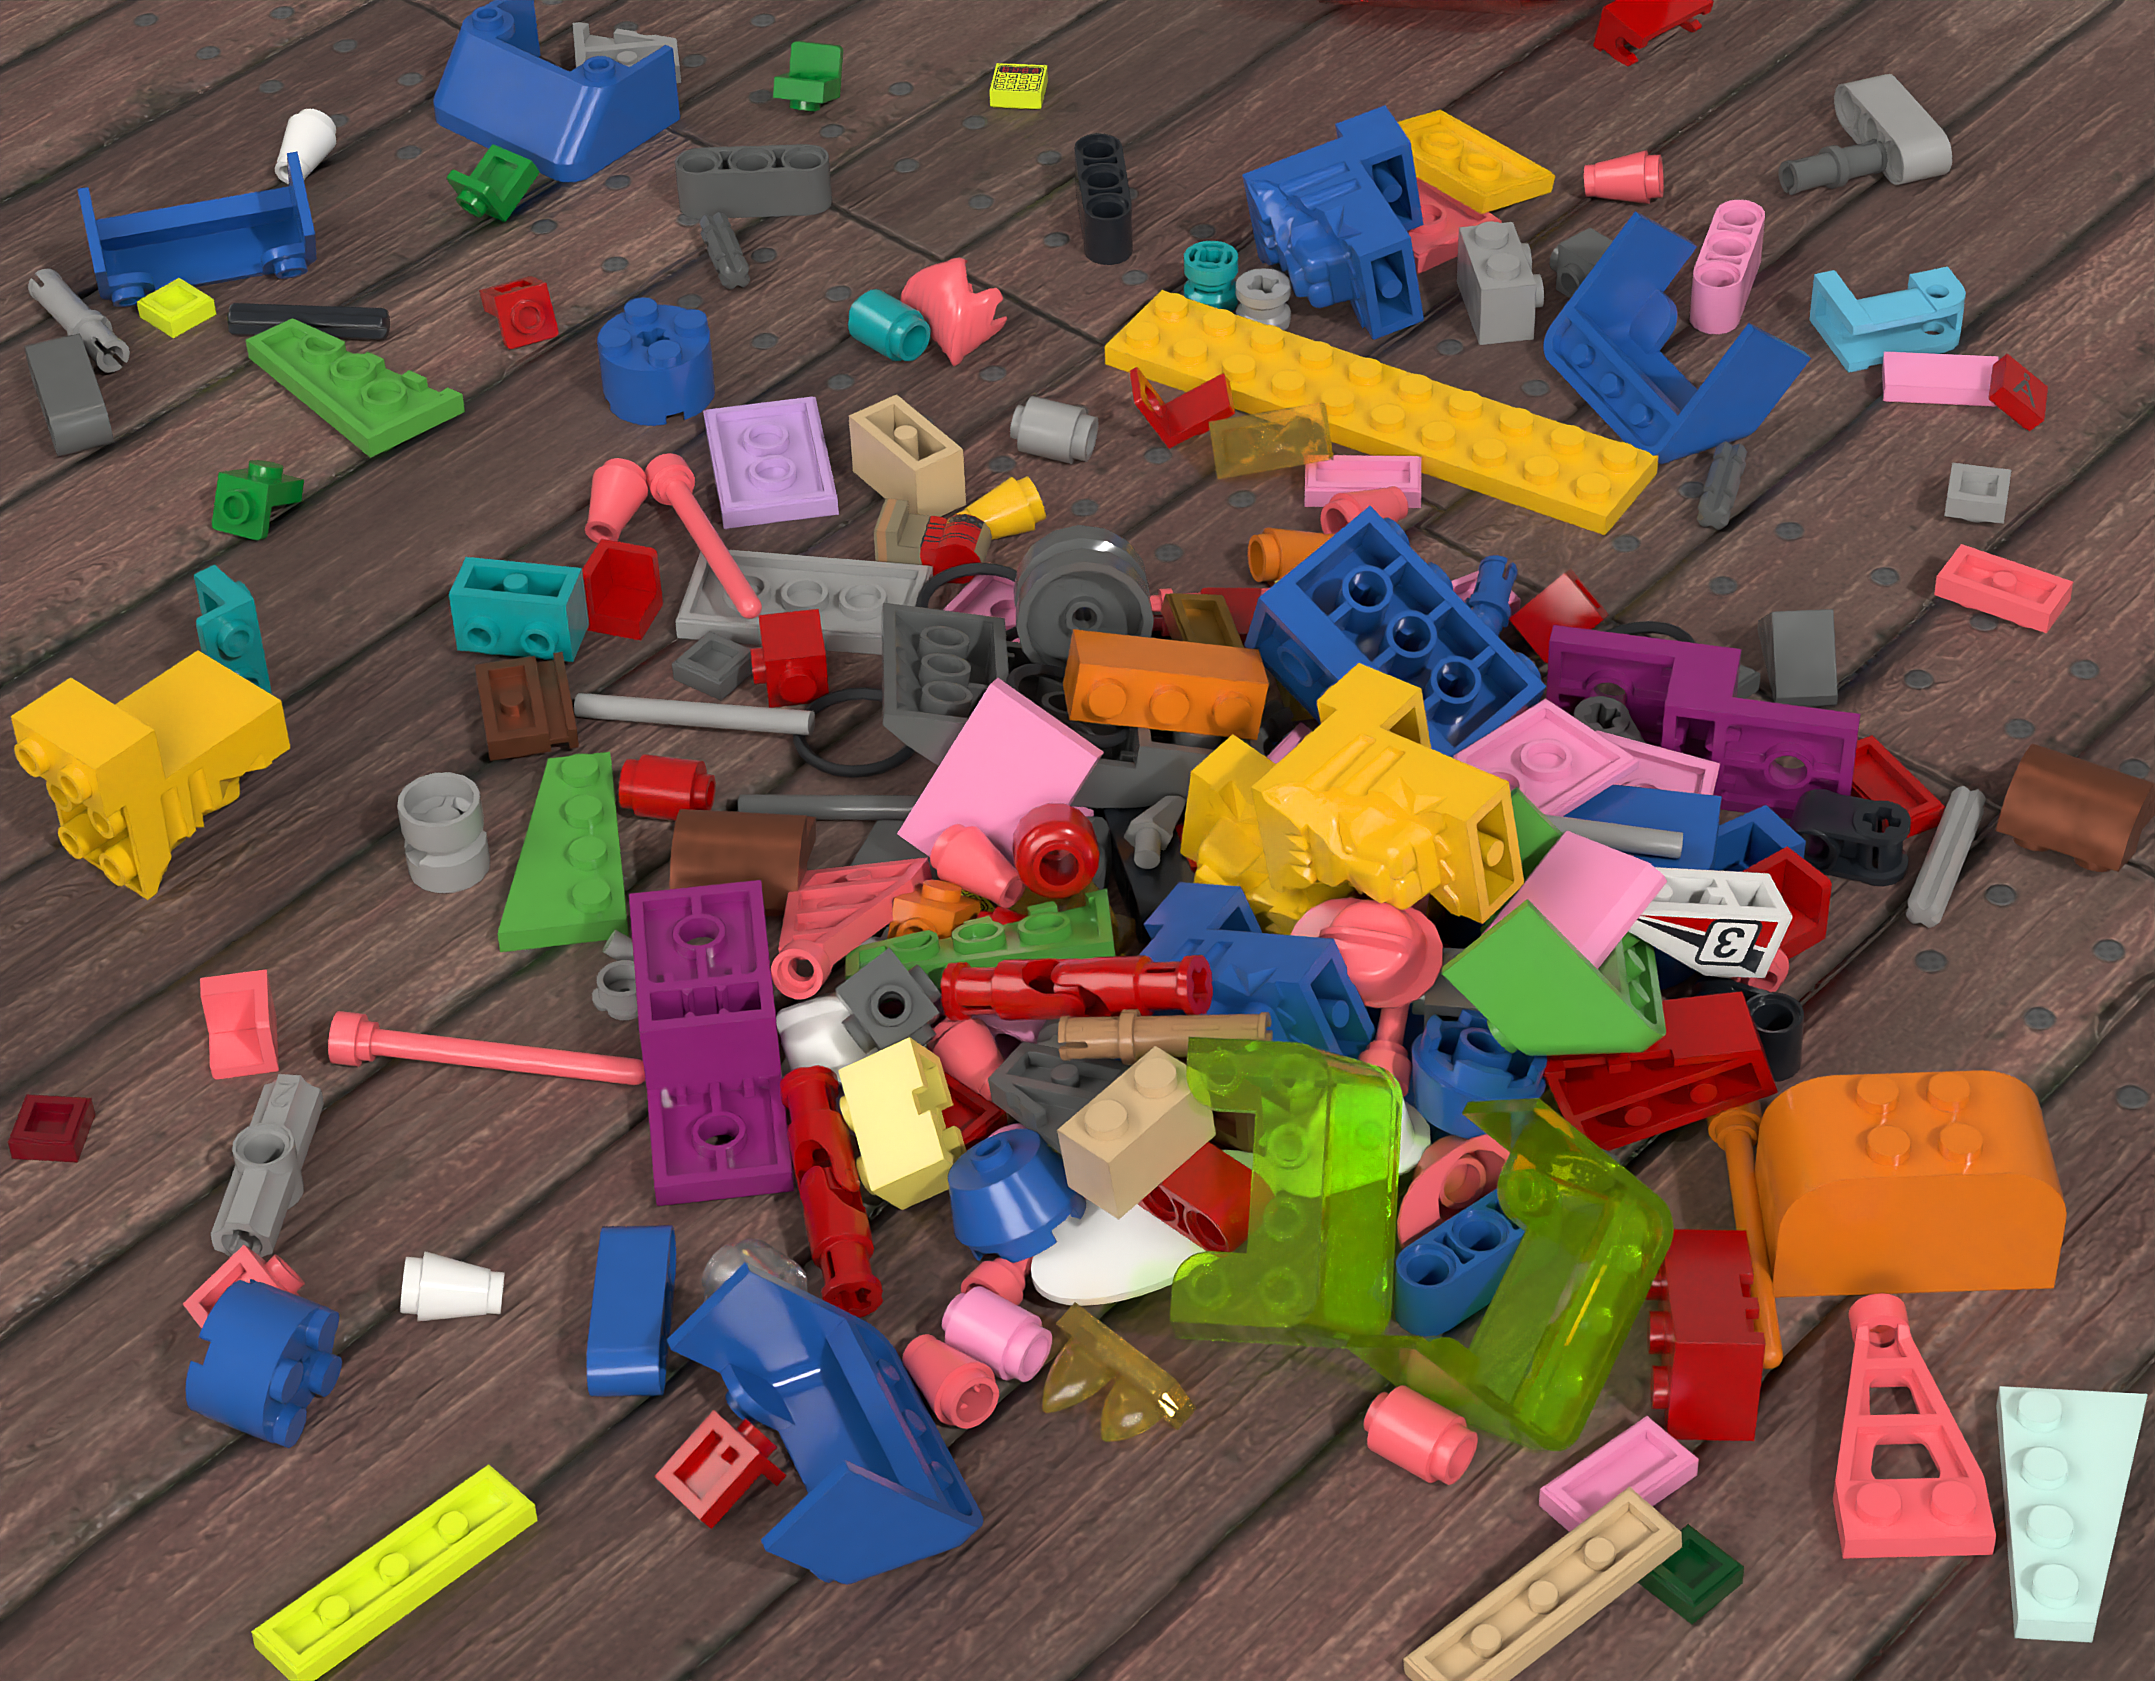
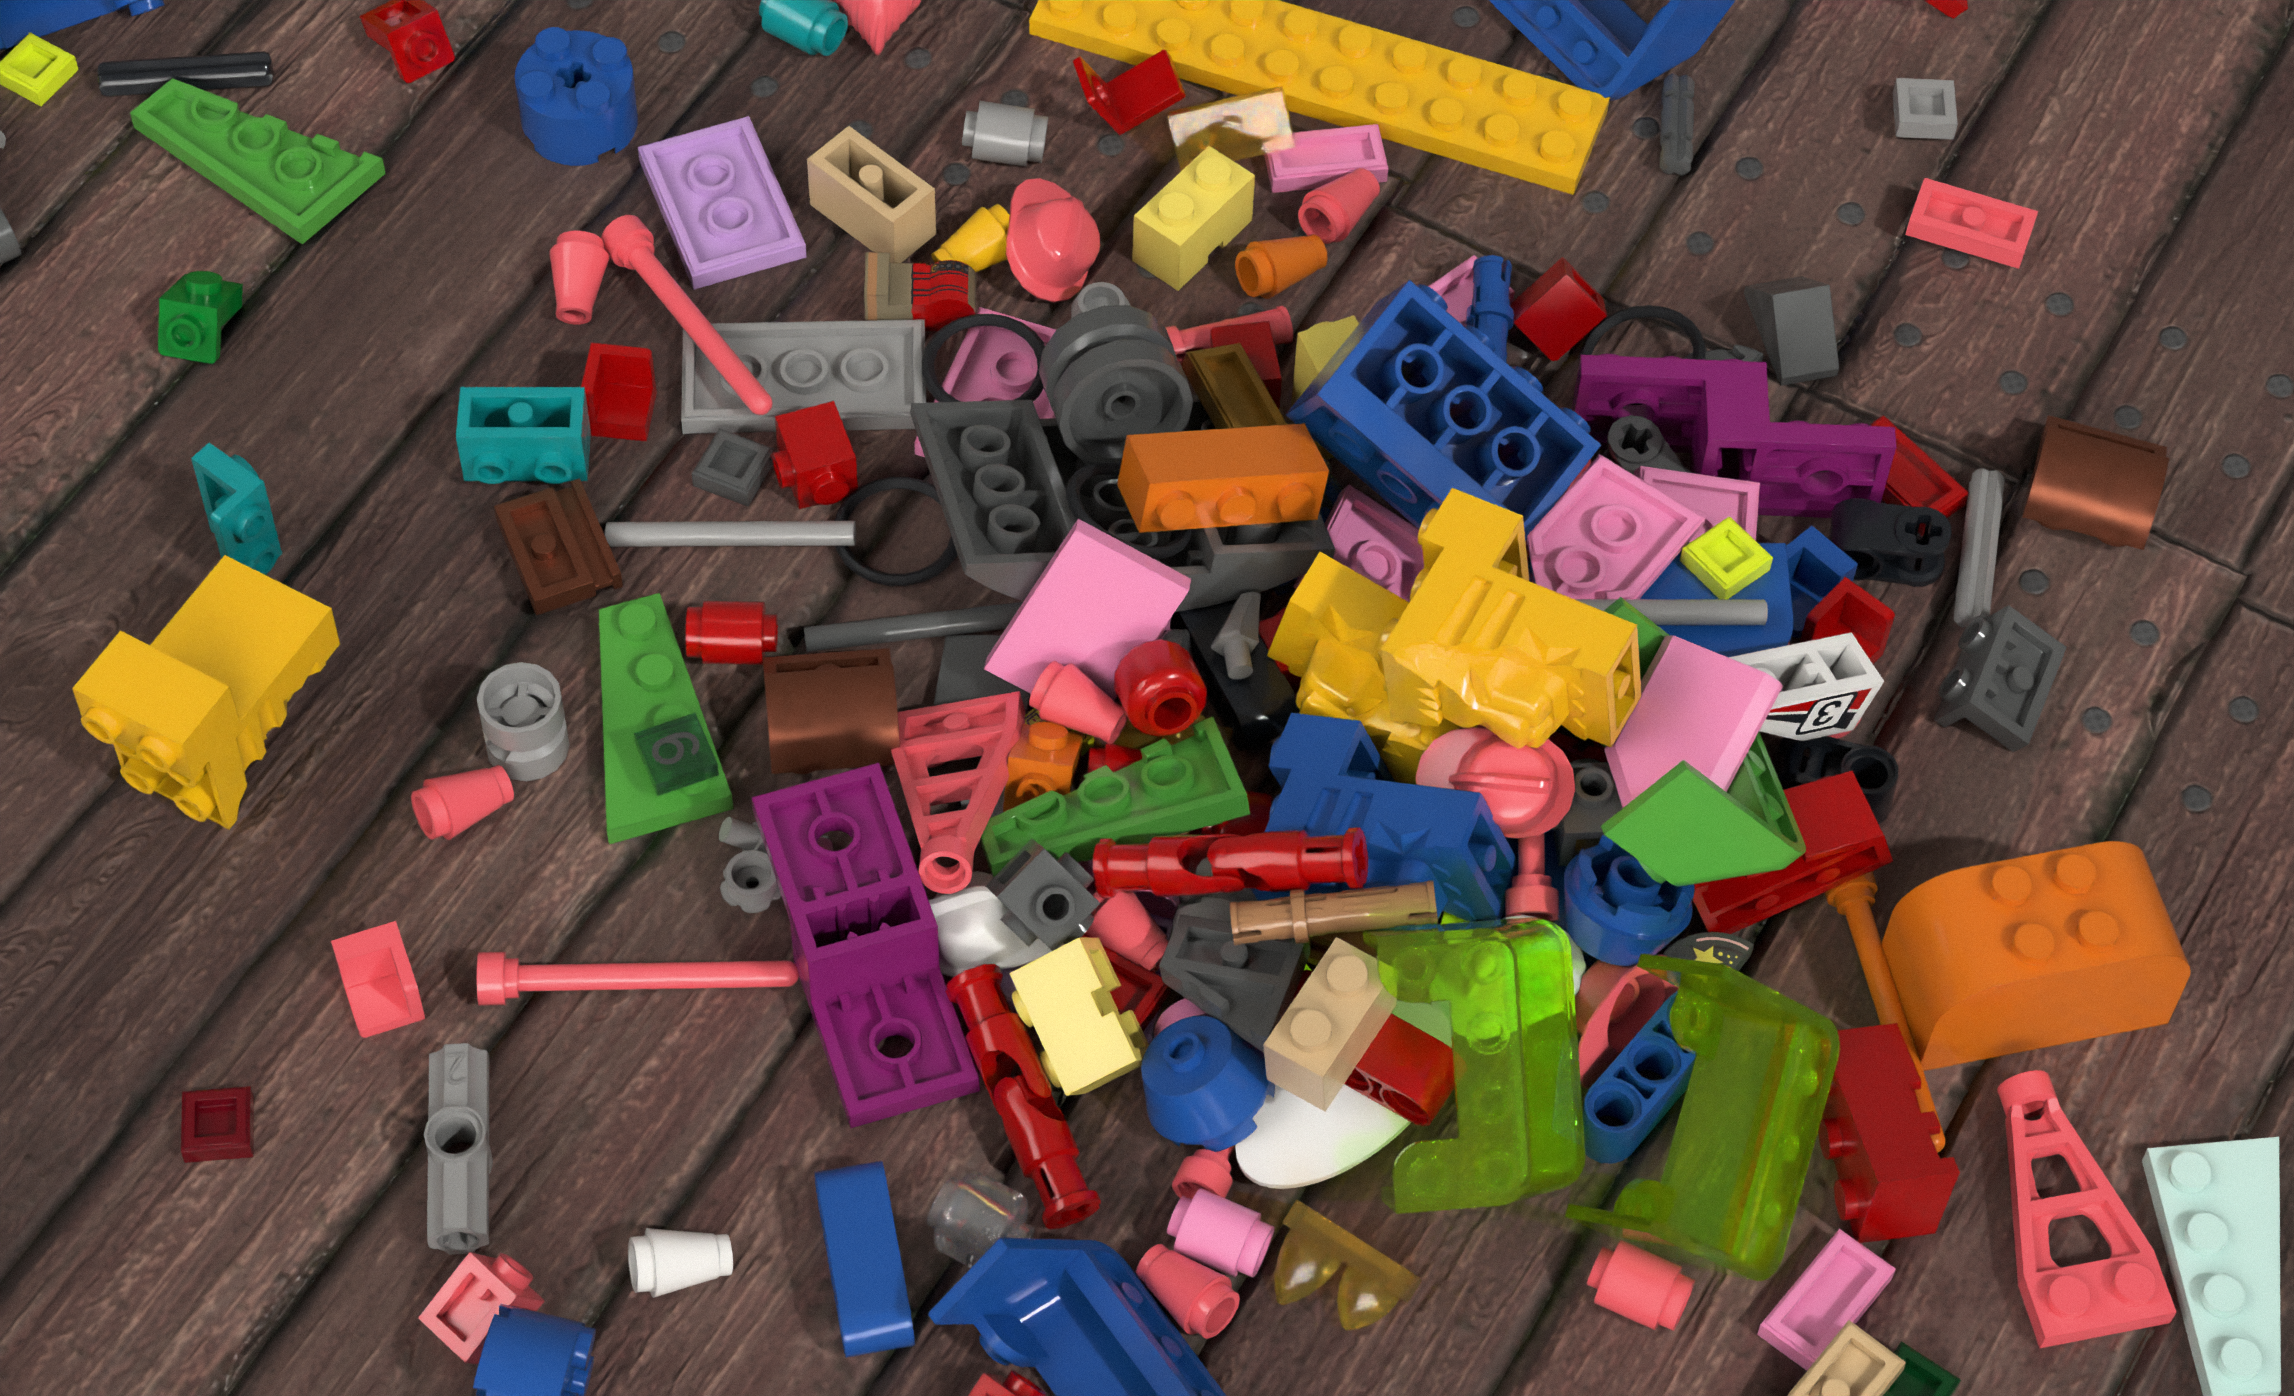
camera: 15 degrees left, 15 degrees up
none -> coral cone [411,765,514,840]
none -> clear green tile [634,713,719,796]
none -> coral piece [1006,178,1100,303]
none -> light yellow brick [1132,146,1255,291]
none -> neon yellow tile [1680,516,1773,599]
none -> dark grey bracket [1934,605,2067,752]

